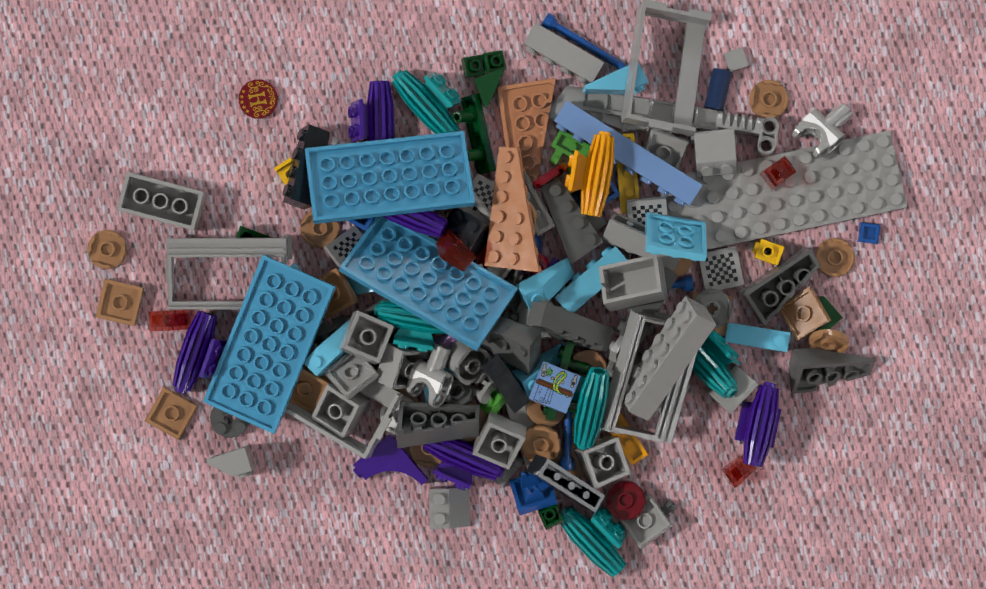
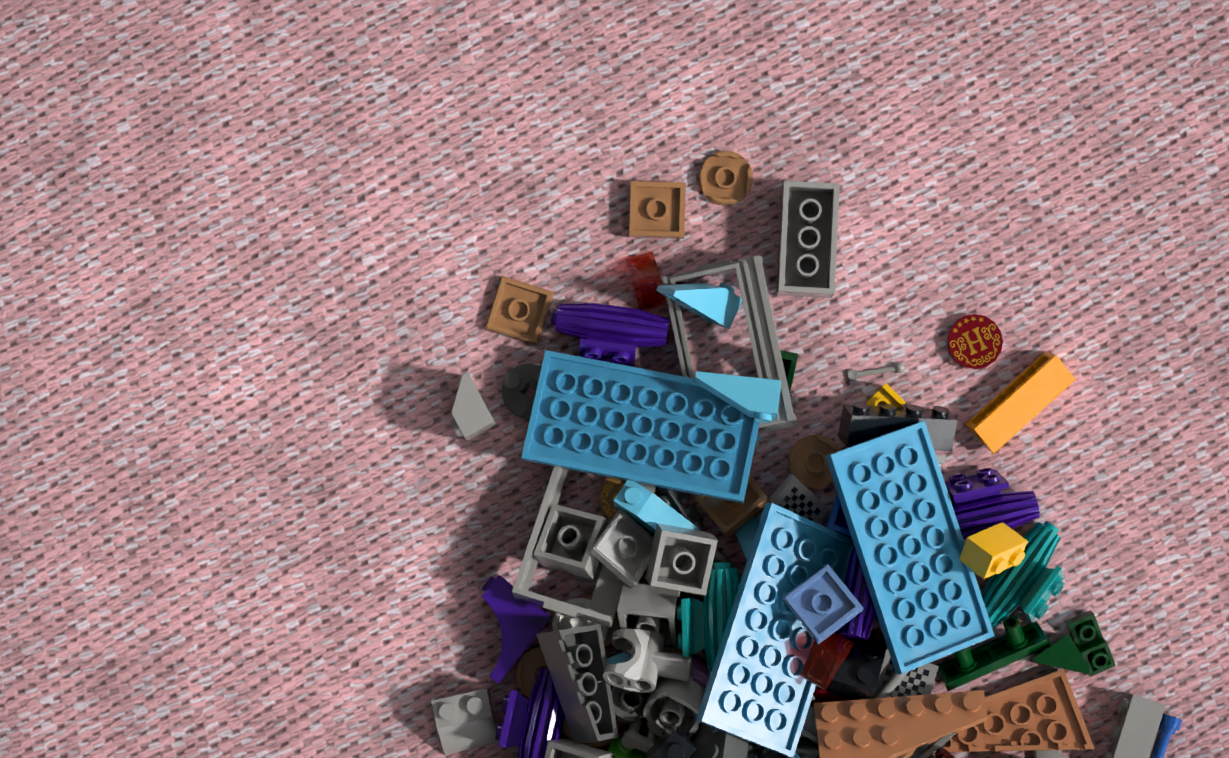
camera: 75 degrees right, 5 degrees down
medium nougat plate [289,366,331,414] -> none
none -> medium azure slope [656,282,742,329]
none -> medium azure slope [695,371,781,423]
none -> medium blue tile [782,564,864,644]
none -> light grey hinge [847,363,905,381]
none -> yellow brick [959,522,1028,579]
none -> light orange brick [964,351,1076,453]

